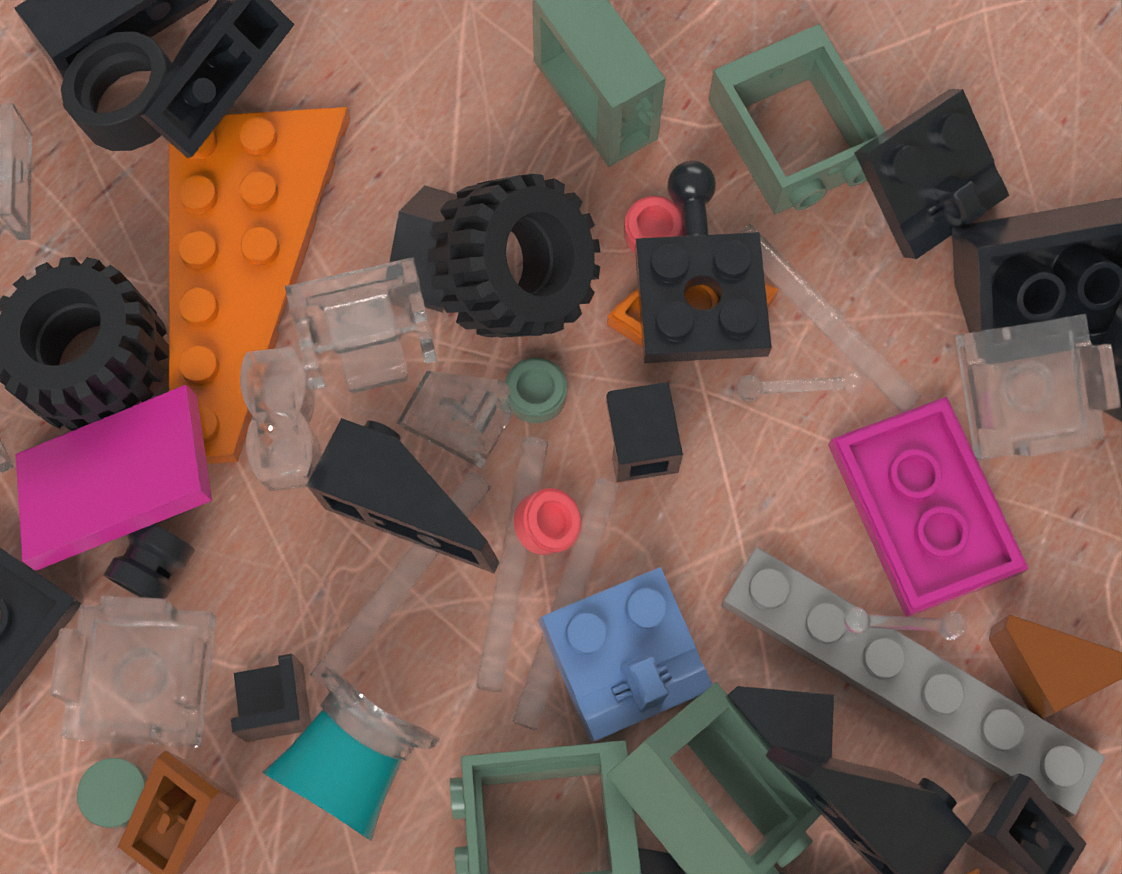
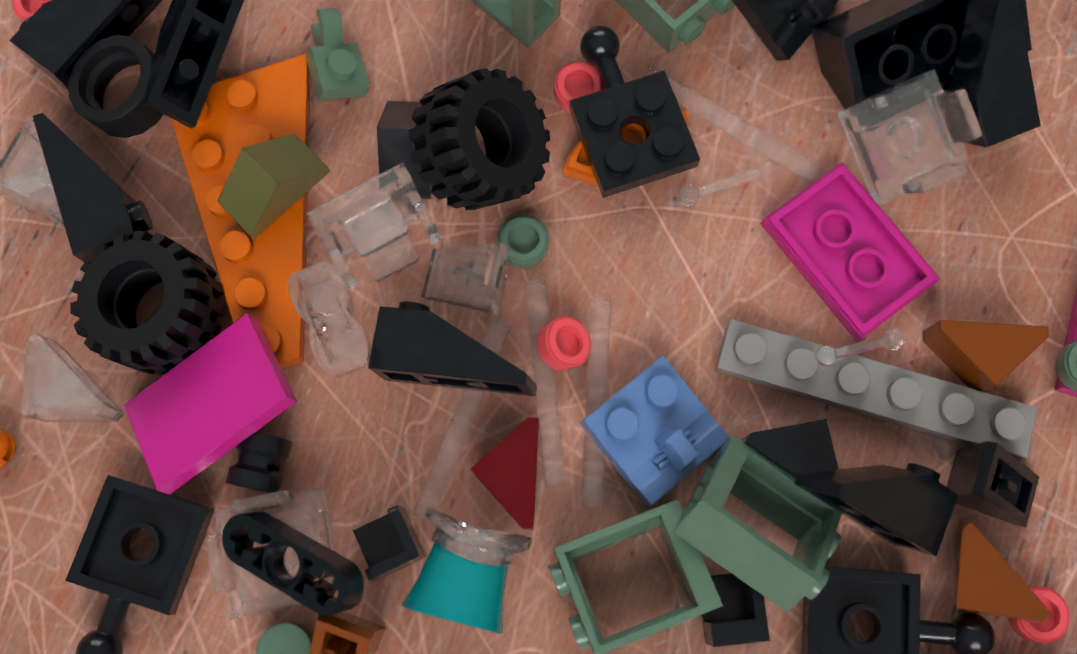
camera: 15 degrees left, 5 degrees up
black panel [606,382,683,483] -> none
none -> black slope [33,113,153,263]
none -> olive slope [217,133,330,239]
none -> black beam [222,511,364,616]
none -> sand green plate [306,8,370,101]
none -> dark red slope [470,417,539,531]

